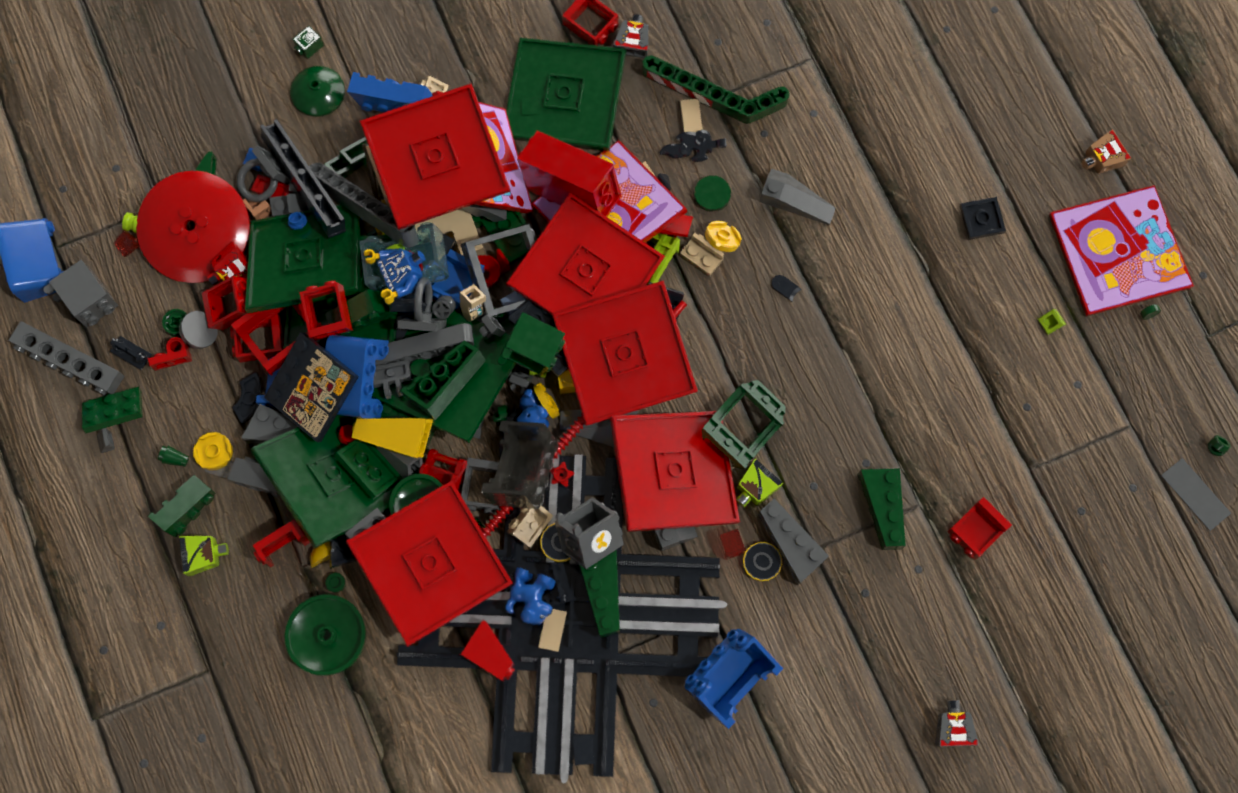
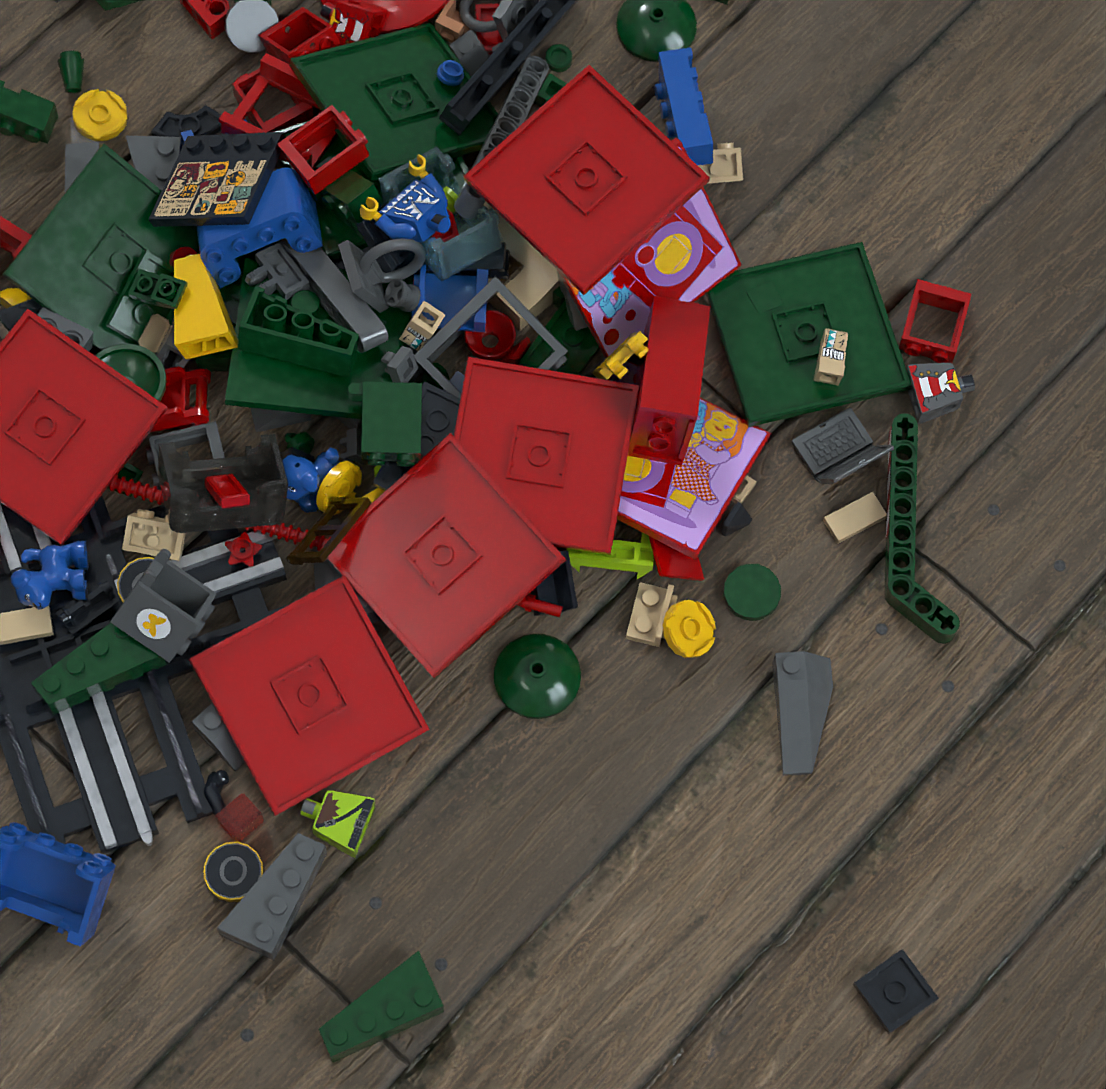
camera: 65 degrees right, 5 degrees down
black piece [659,130,727,162] -> none
dark green wedge [701,380,786,470] -> none
black piece [771,275,802,302] -> none
none -> dark green slope [128,269,188,309]
none -> tan piece [138,314,170,353]
none -> black arm [204,770,229,815]
none -> red tile [205,473,250,508]
none -> dark brown window [286,497,372,565]
none -> dark green dish [494,634,581,719]
none -> dark green tile [545,44,572,72]
none -> yellow tile [592,331,649,380]
none -> dark grey piece [791,407,894,484]
none -> tan leg [813,328,848,385]

